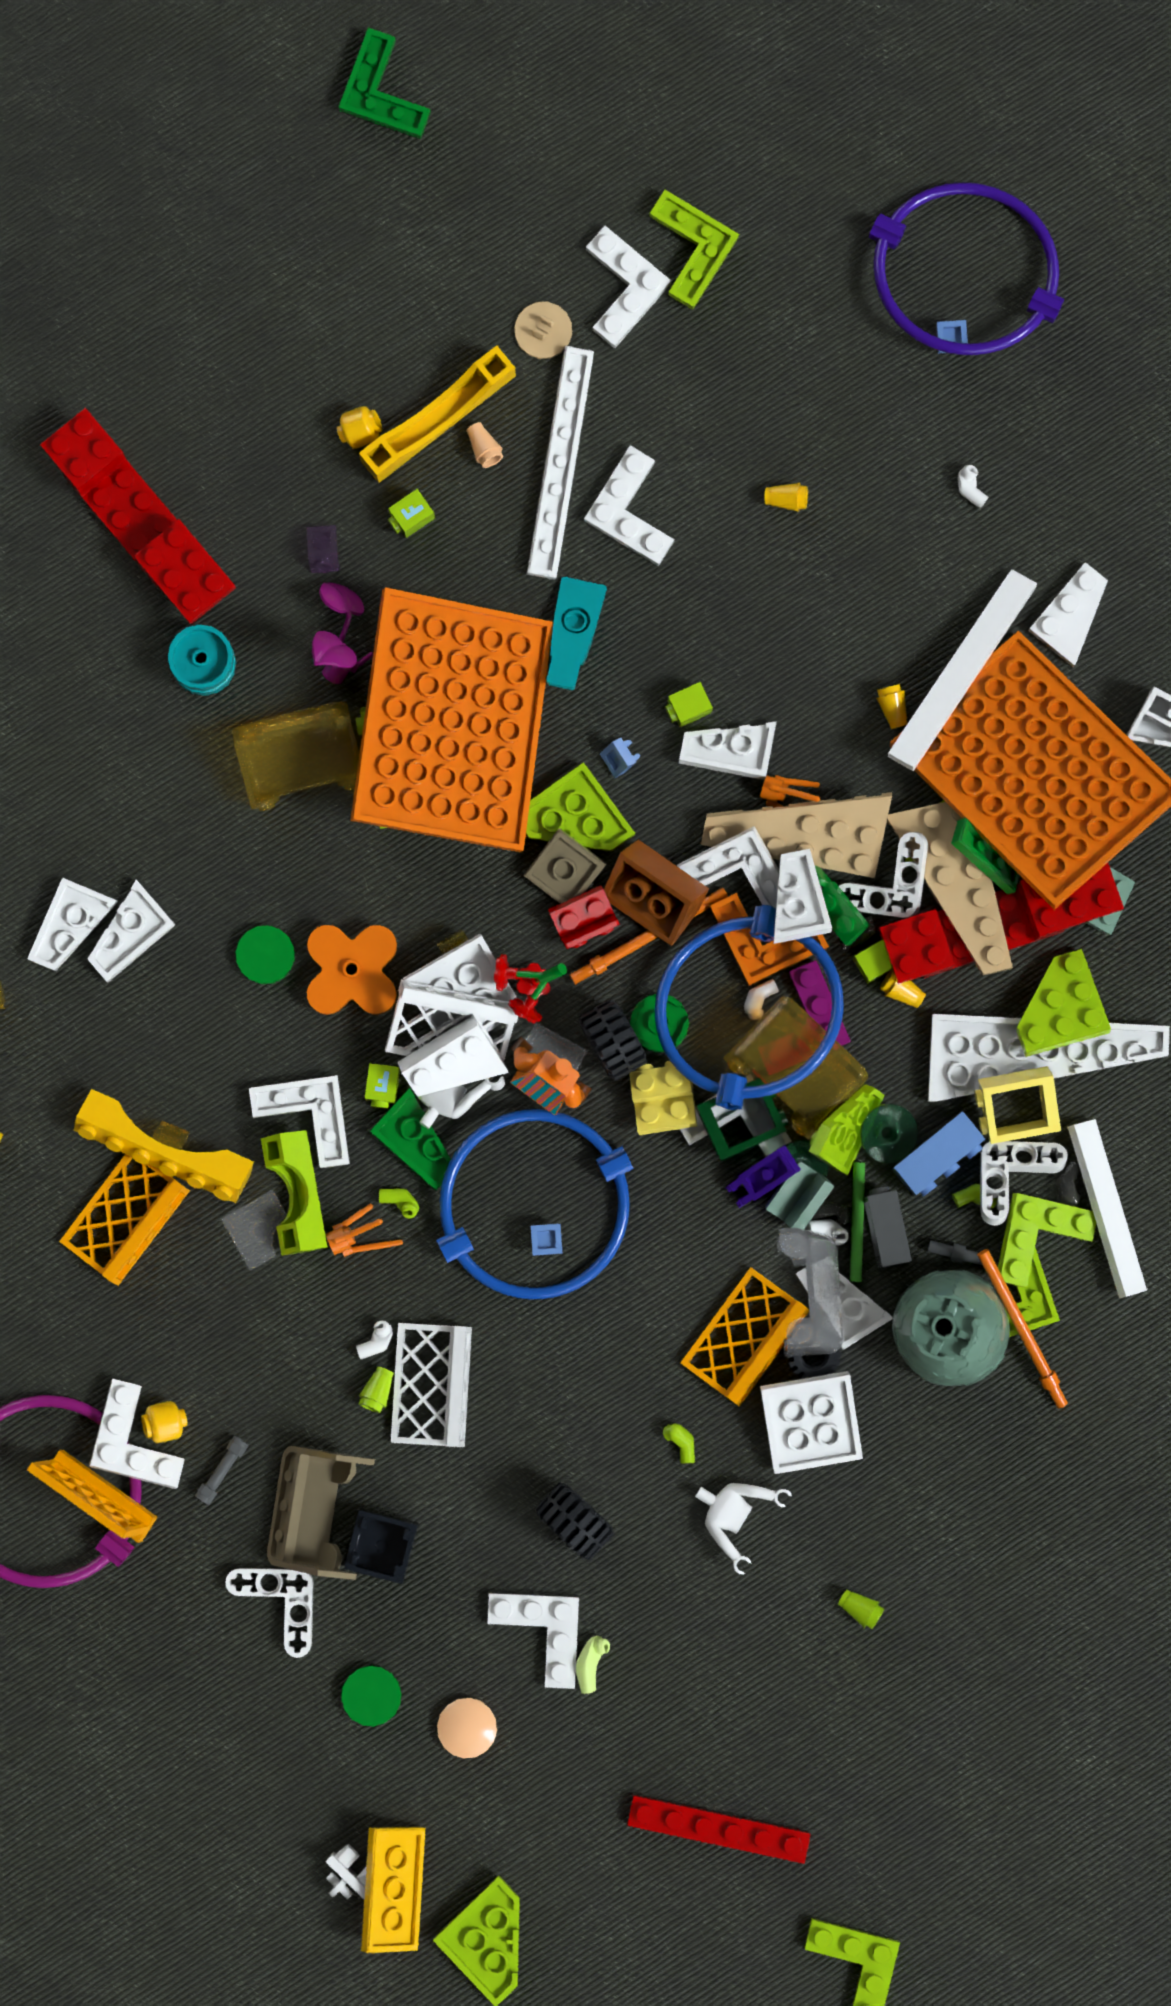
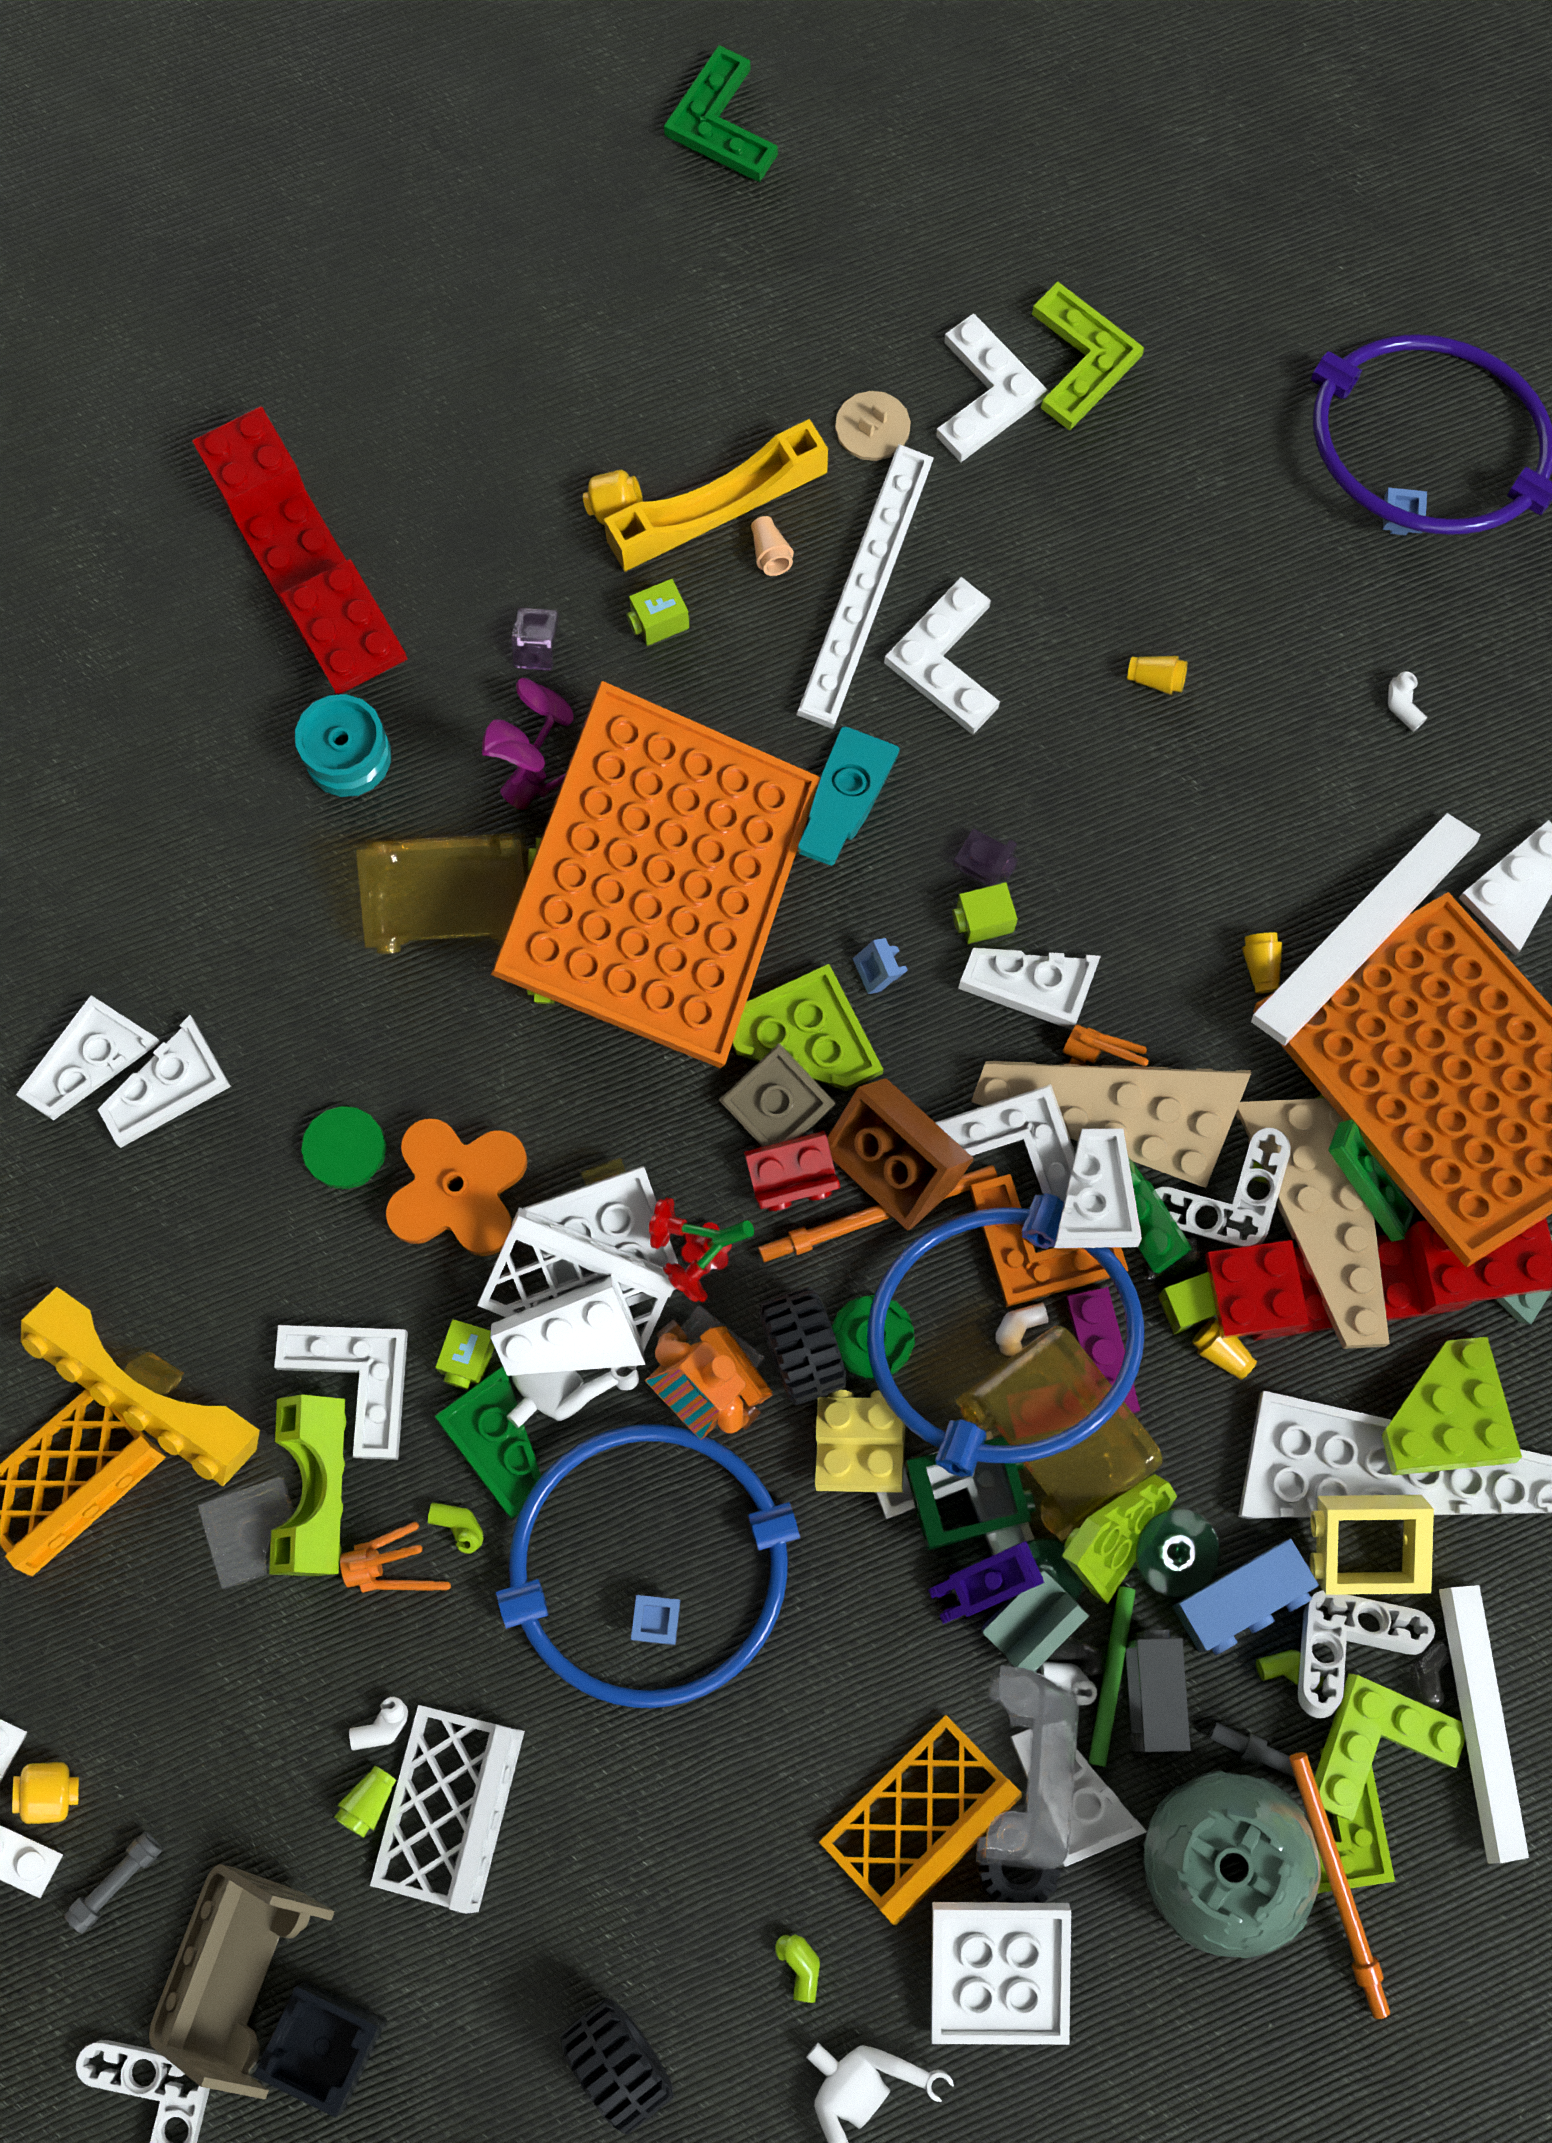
camera: 10 degrees right, 10 degrees down
none -> orange tile [700,1326,773,1407]
none -> clear purple bracket [953,828,1019,886]

